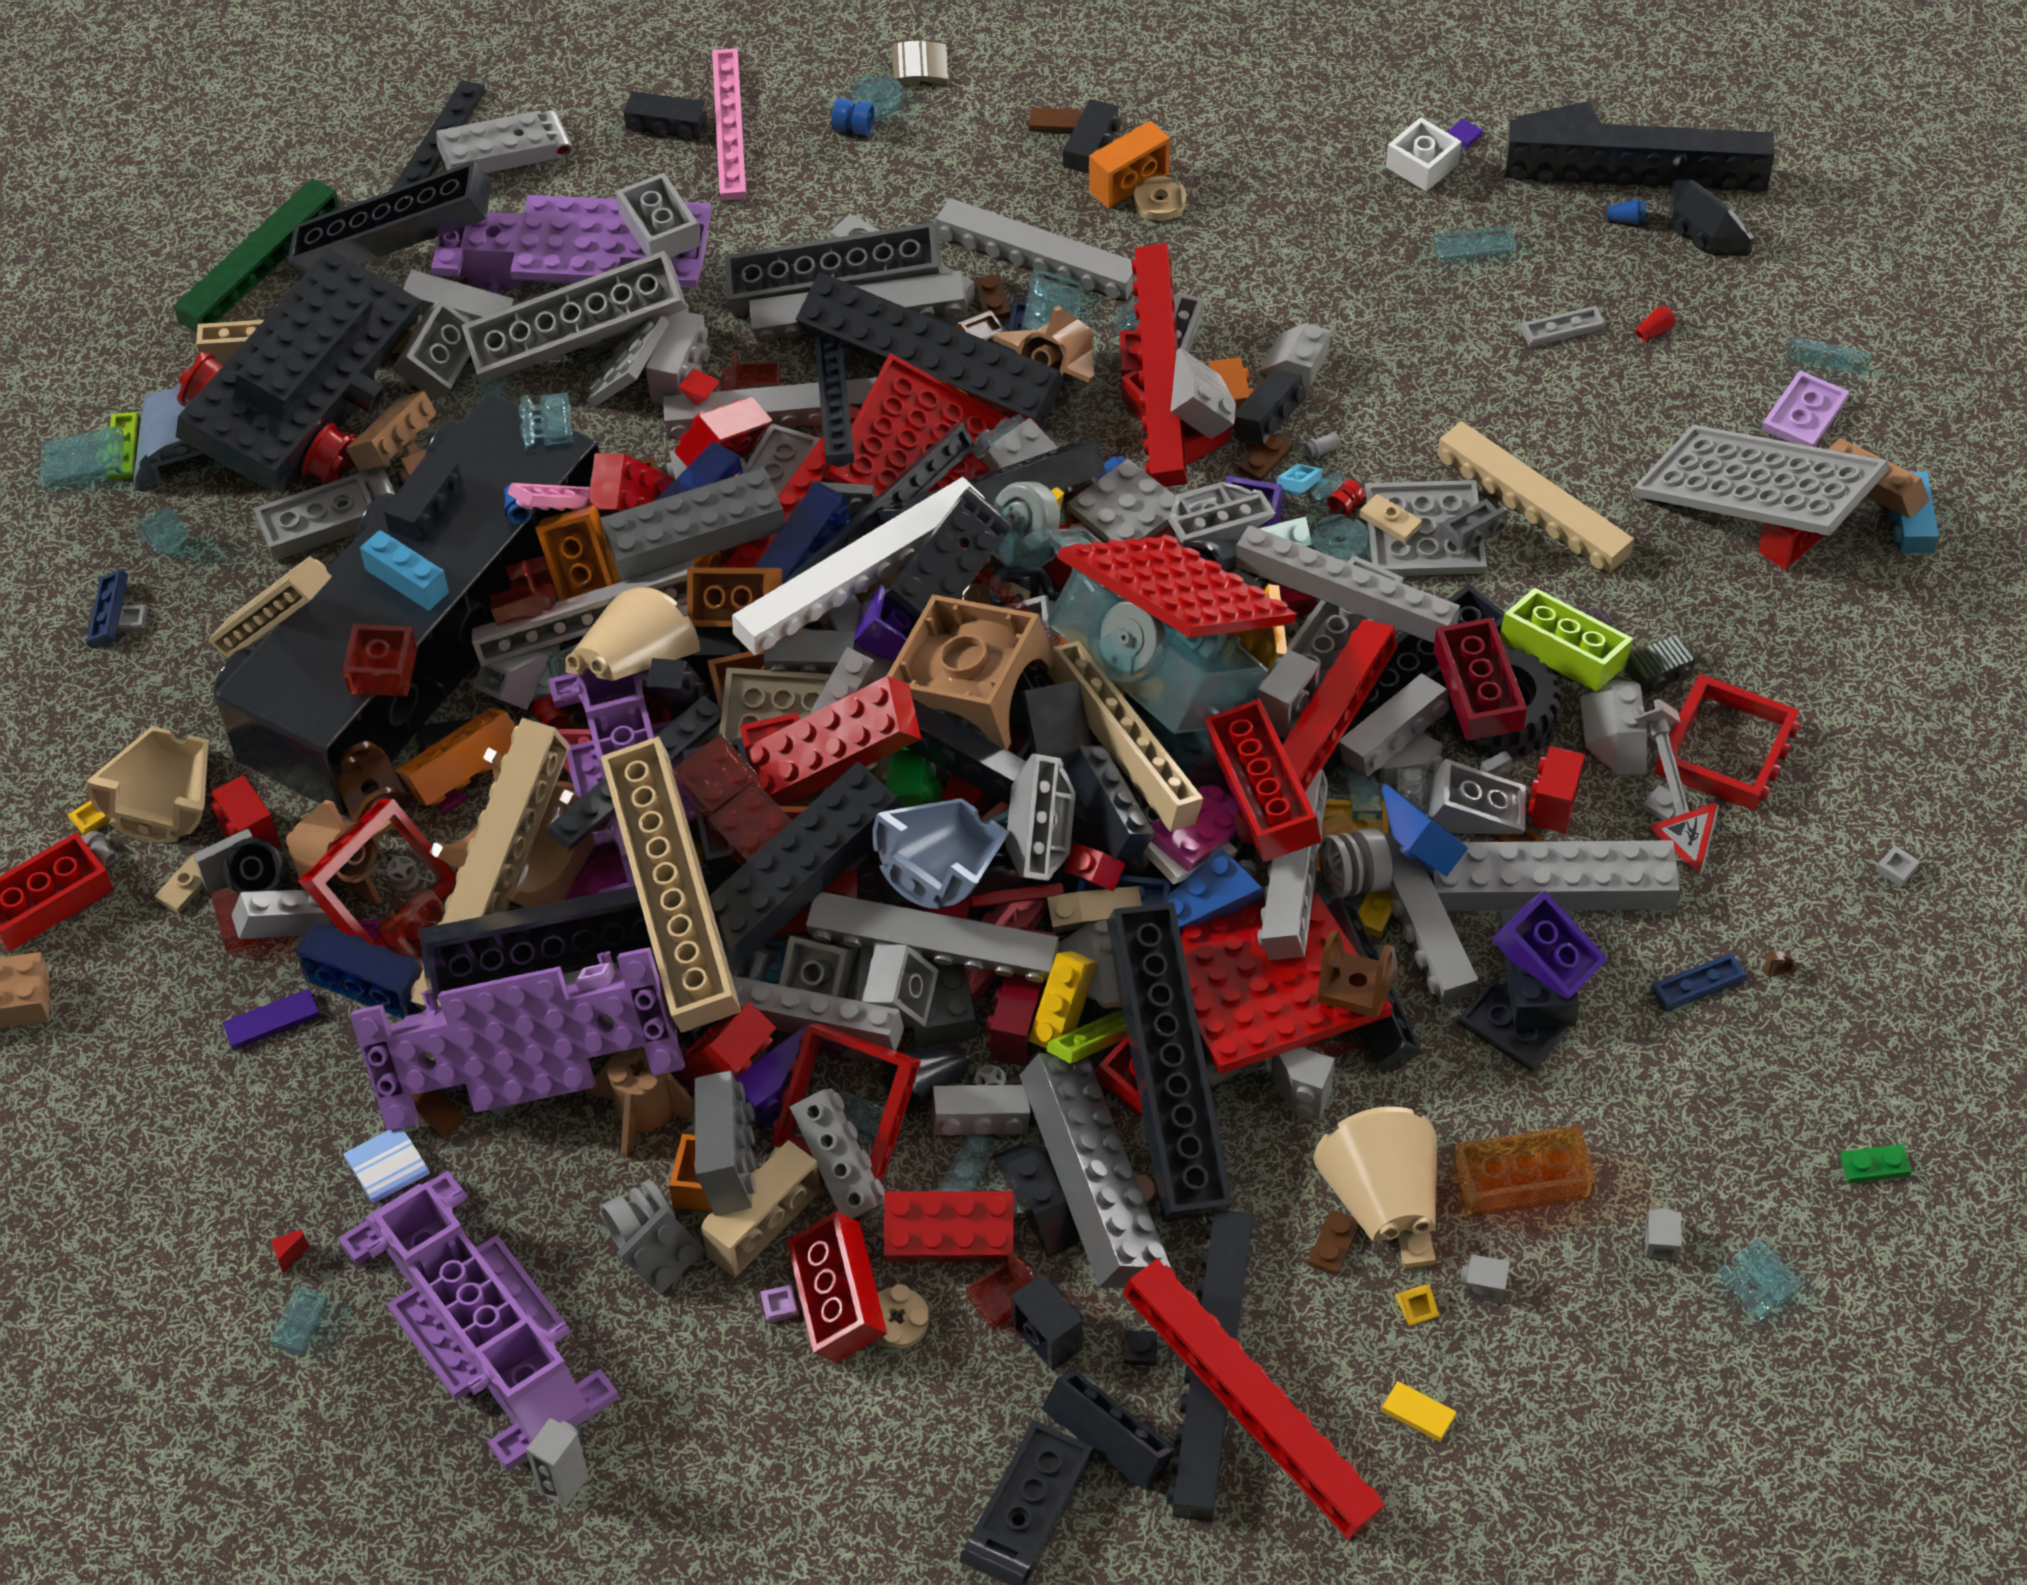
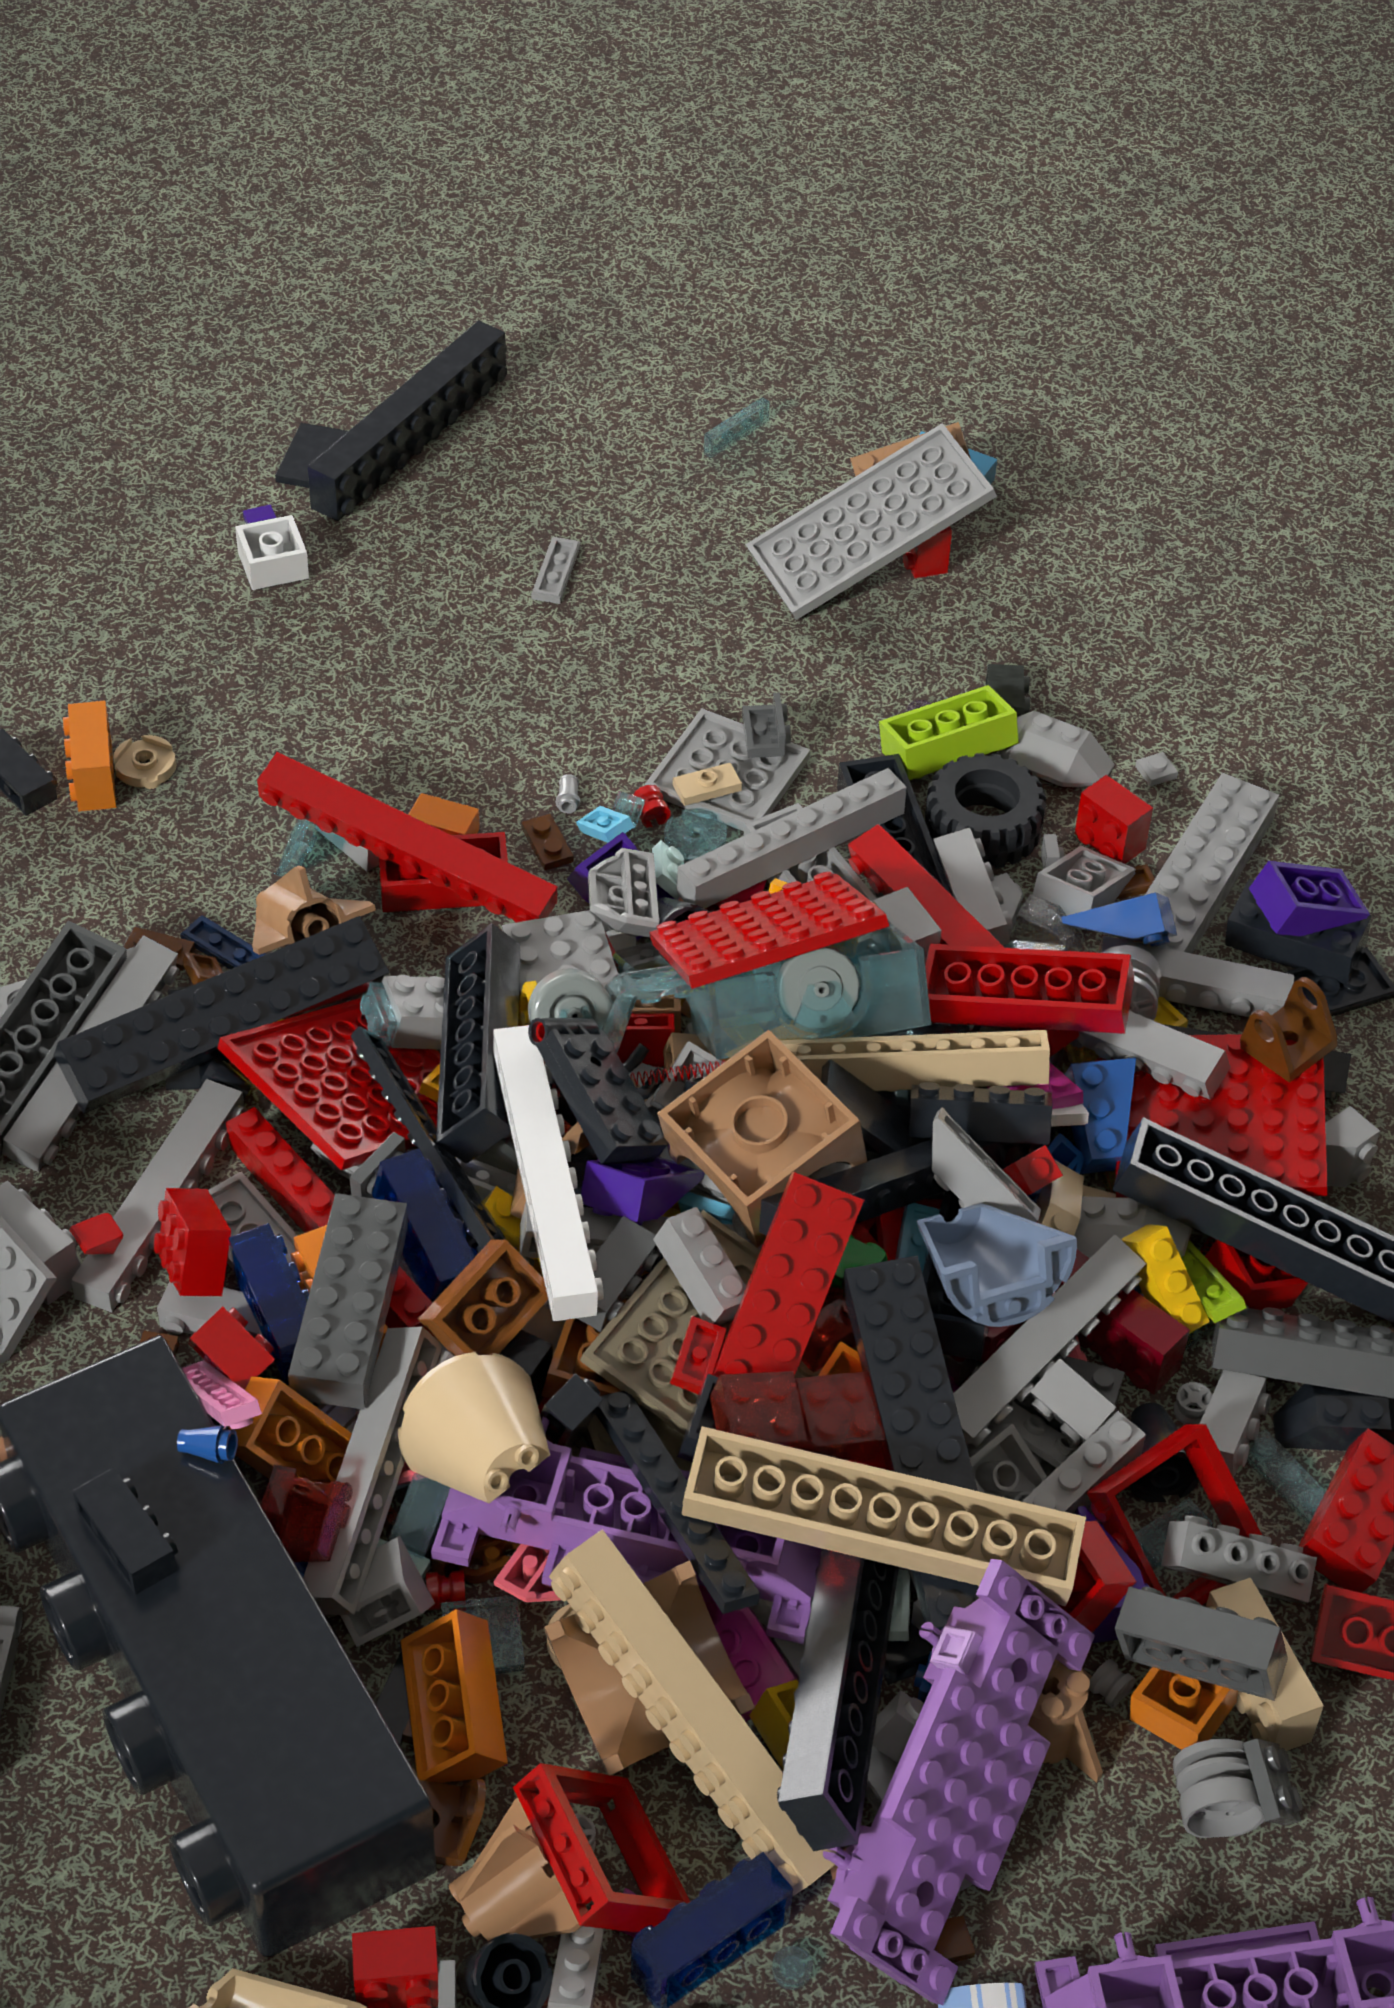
camera: 65 degrees left, 5 degrees down
tan brick [208,556,332,658] -> none
clear red brick [342,624,418,696] -> none
dark azure brick [360,530,449,611] -> none
clear red brick [374,890,446,976] -> none
clear light blue plate [518,392,573,445] -> none
clear red piece [721,350,781,391] -> none
lavender tile [760,1285,799,1324] -> none
black plate [814,335,855,467] -> none
light grey brick [935,198,1137,300] -> none
clear light blue plate [1021,268,1084,331] -> none
red plate [1120,330,1143,377] -> none
light grey slope [1170,348,1236,439] -> none
black brick [1233,370,1306,444] -> none
light grey slope [1259,323,1331,388] -> none
clear light blue plate [1432,226,1517,260] -> none
dark red brick [1434,617,1527,741] -> none
tan brick [1438,421,1634,574] -> none
blue cone [1608,199,1646,225] -> none
light grey piece [1631,699,1719,873] -> none
red cone [1635,306,1676,343] -> none
dark blue tile [1651,953,1748,1012] -> none
red window [1655,674,1801,811] -> none
black wedge [1670,180,1754,256] -> none
lavender plate [1761,370,1849,447] -> none
reddish brown tile [1764,951,1797,977] -> none
light grey plate [1876,846,1920,887] -> none

